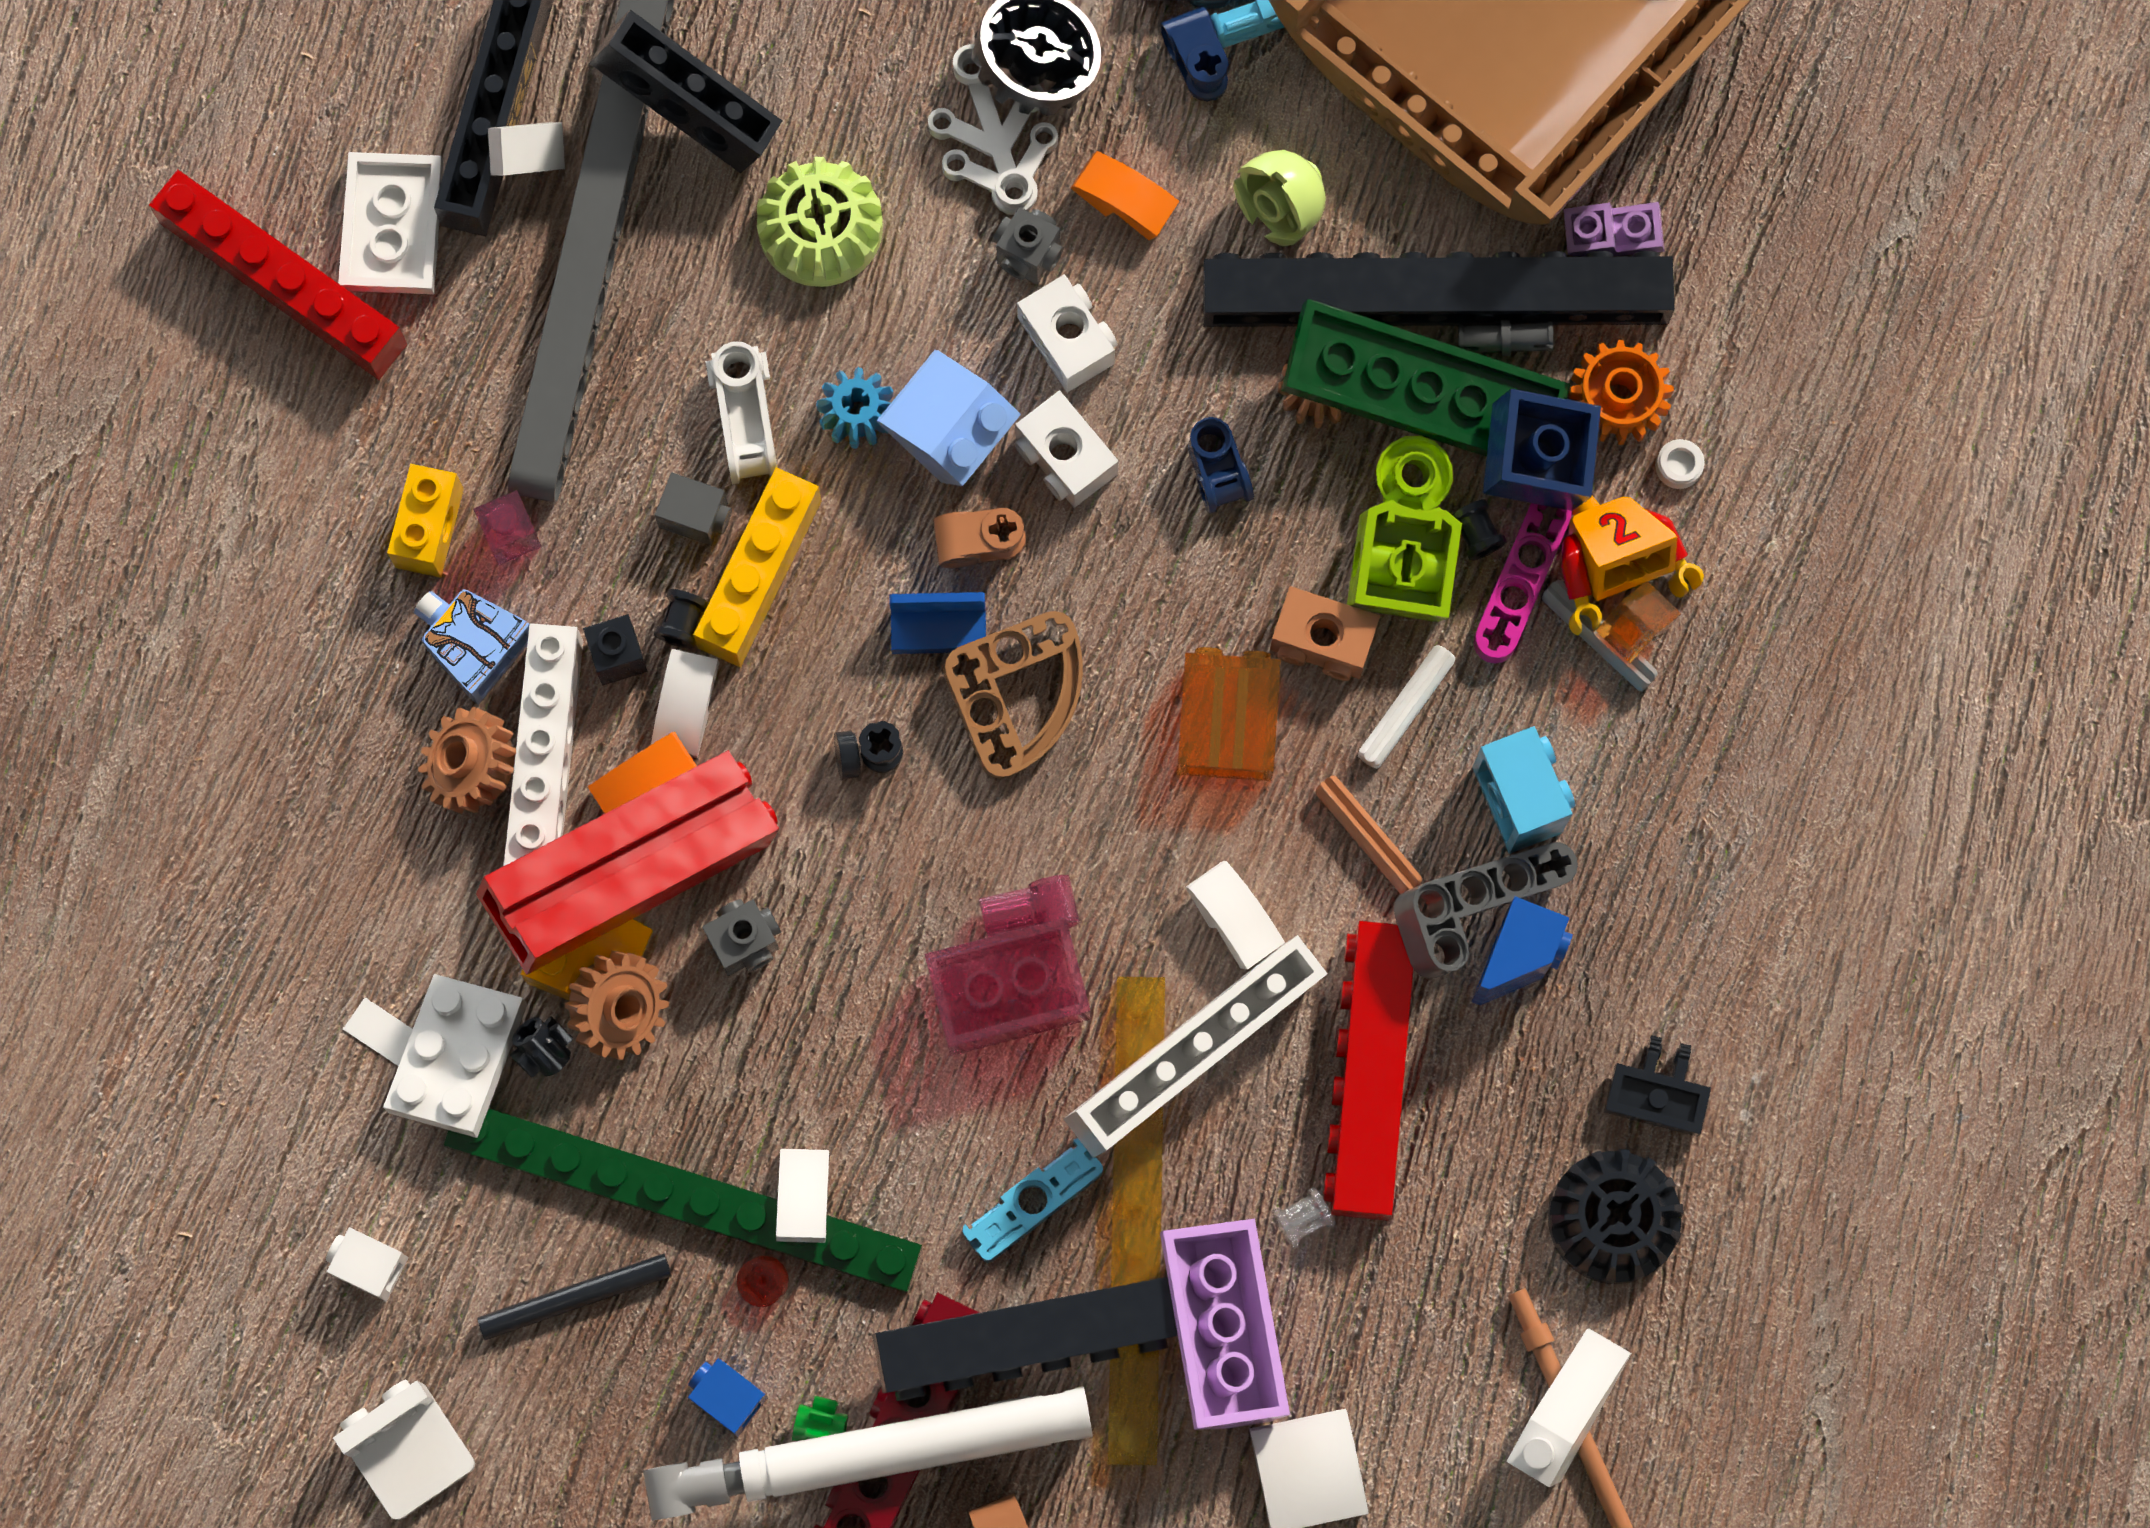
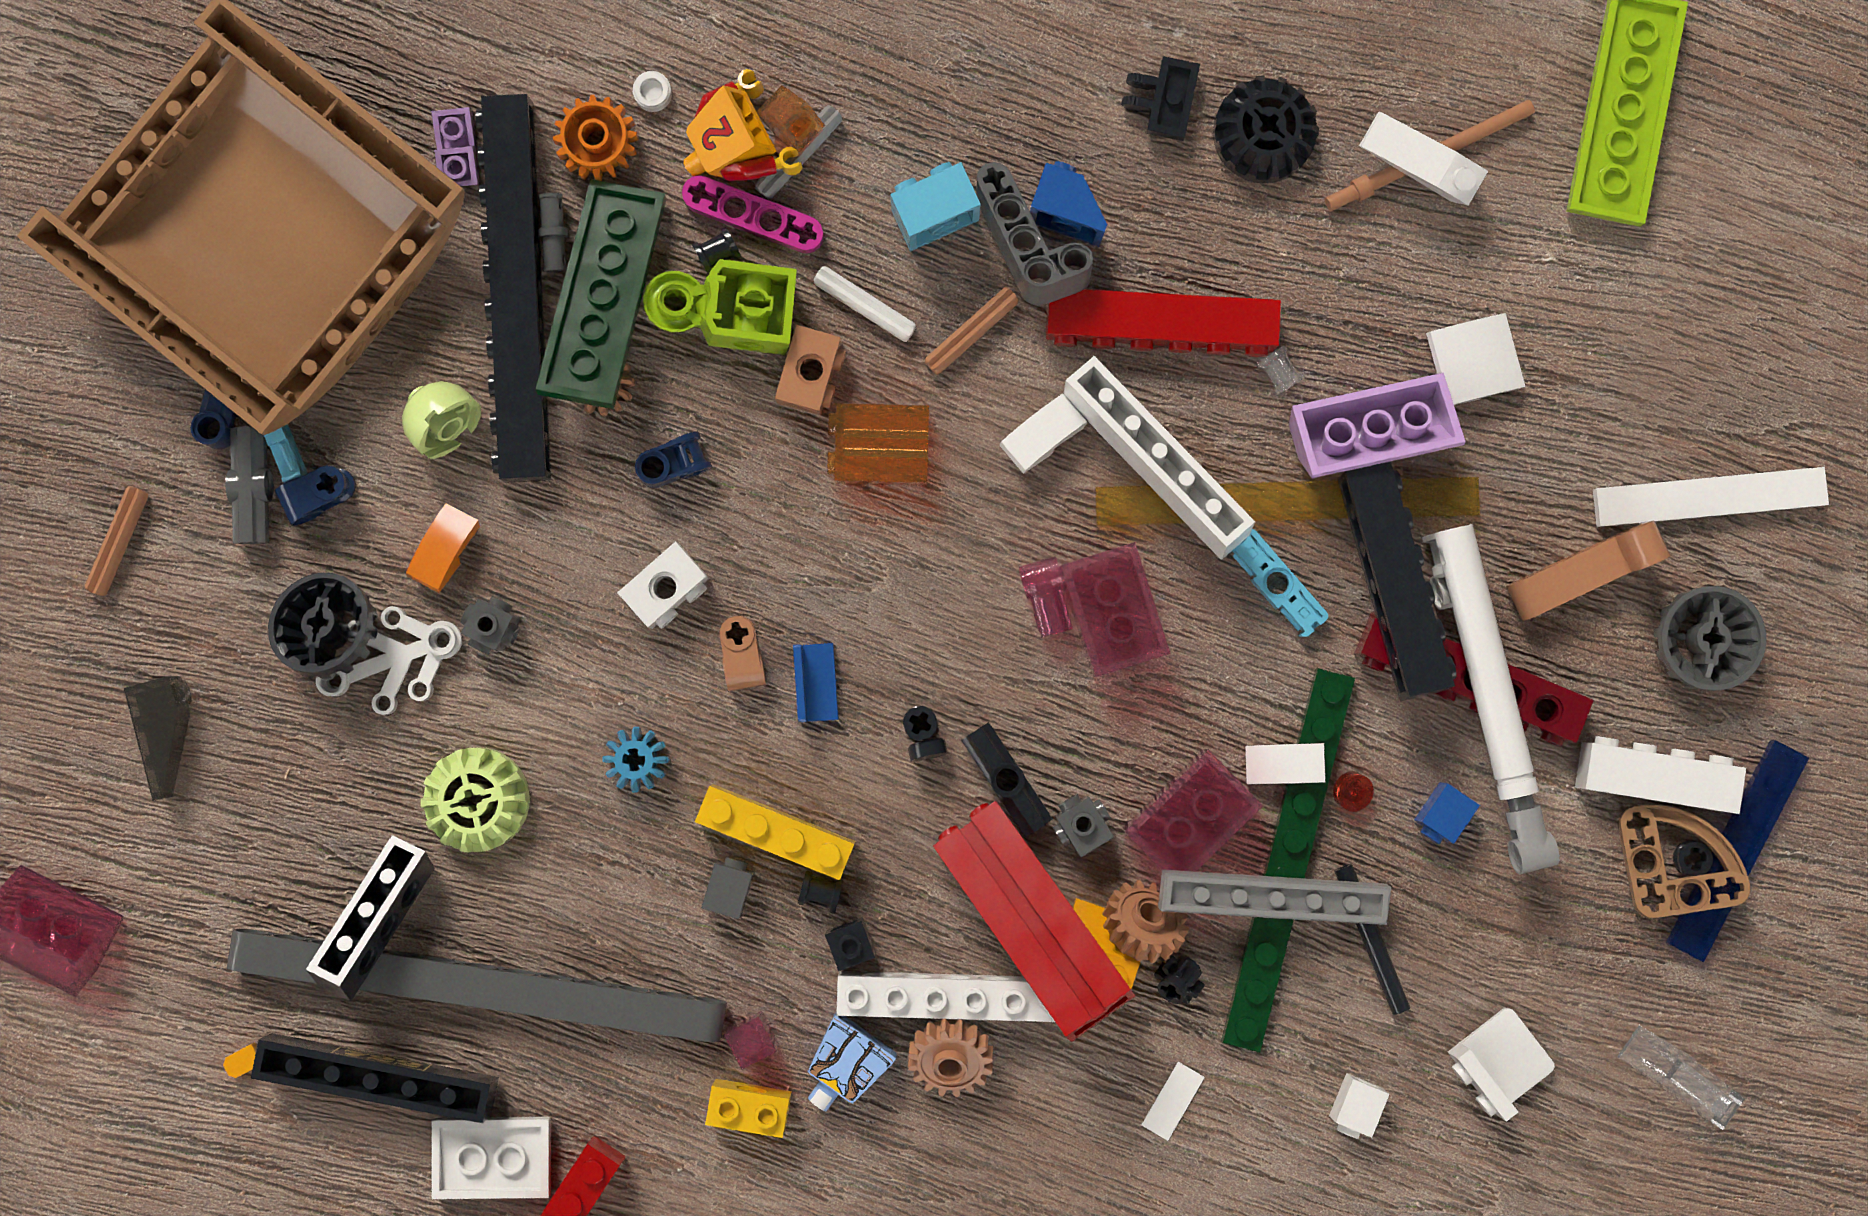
camera: 95 degrees left, 10 degrees up
white plate [383,974,527,1138] -> none
white tile [488,122,565,176] -> none
orange slope [587,732,697,813] -> none
white slope [651,649,719,758] -> none
white piece [705,342,777,485] -> none
green gear [792,1396,849,1442] -> none
light blue slope [876,350,1021,486] -> none
medium nougat beam [943,611,1083,779] -> none
white brick [1017,274,1118,393] -> none
dark blue brick [1483,389,1601,511] -> none
none -> black piece [961,722,1053,837]
none -> clear pink brick [1121,749,1263,872]
none -> light grey tile [1158,870,1391,925]

